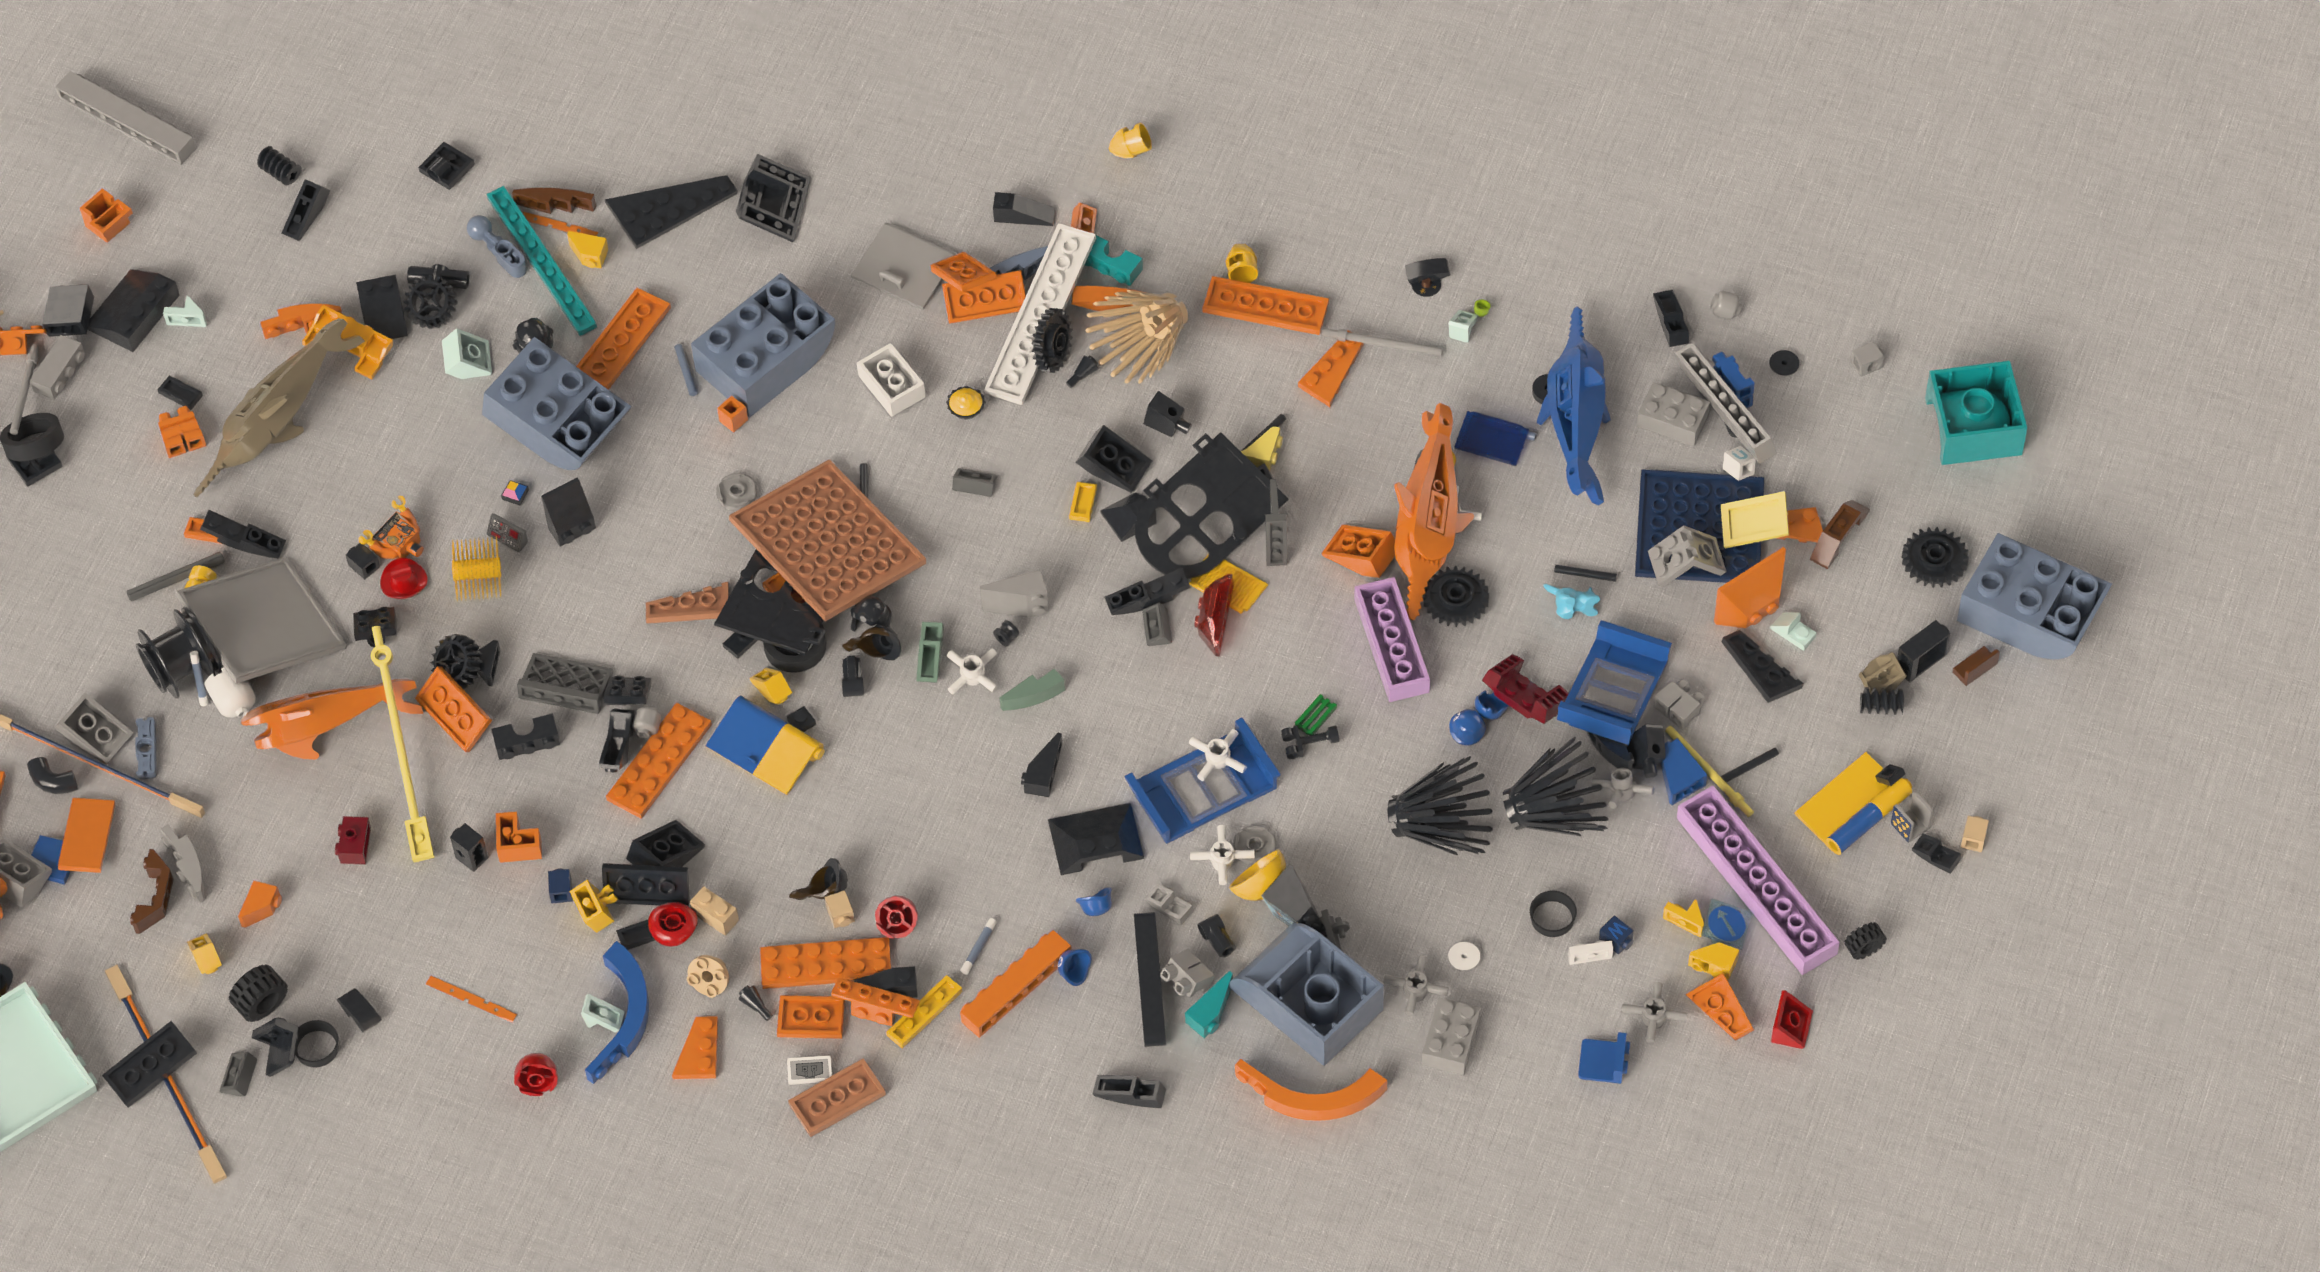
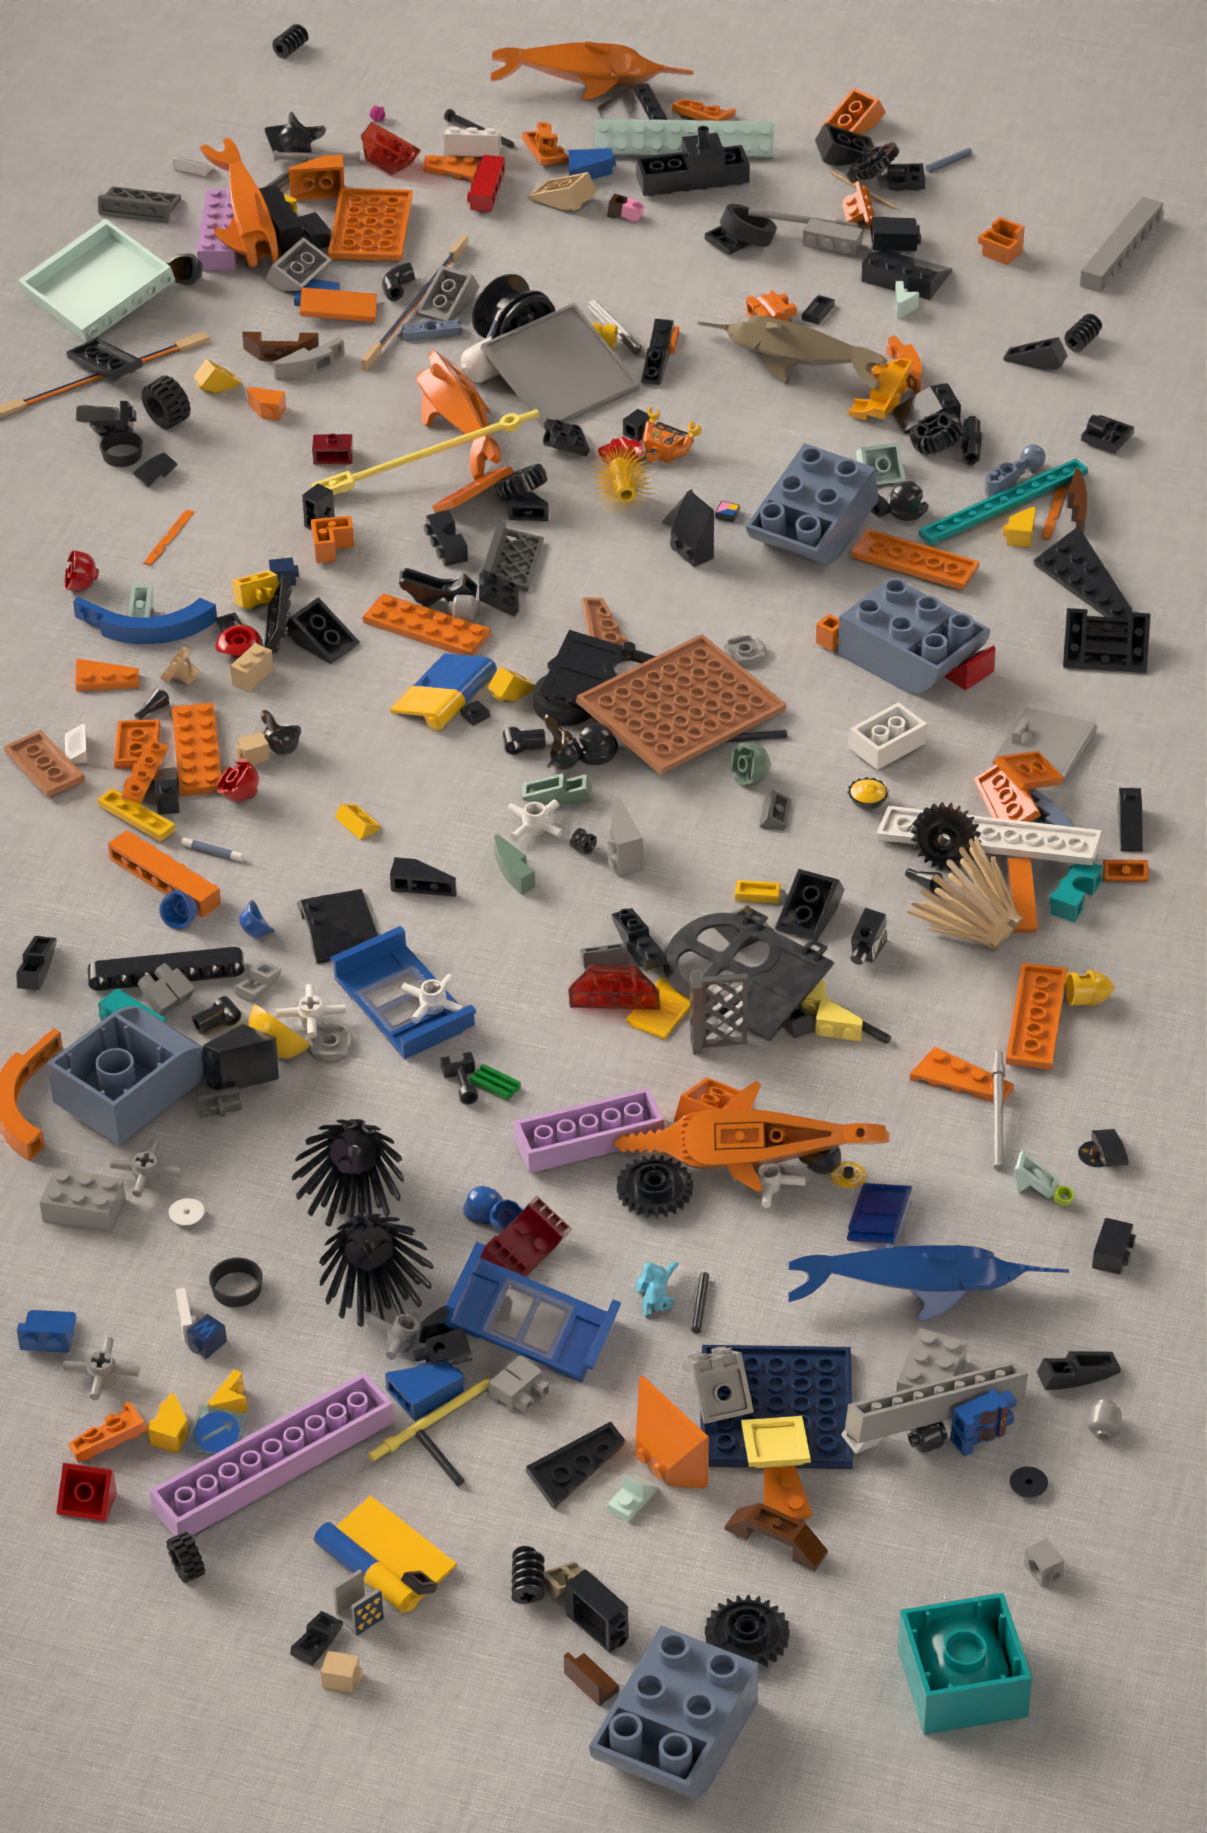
camera: 85 degrees right, 15 degrees down
none -> yellow slope [335,804,382,839]
none -> sand green cylinder [731,743,771,785]
none -> black brick [1092,1217,1136,1275]

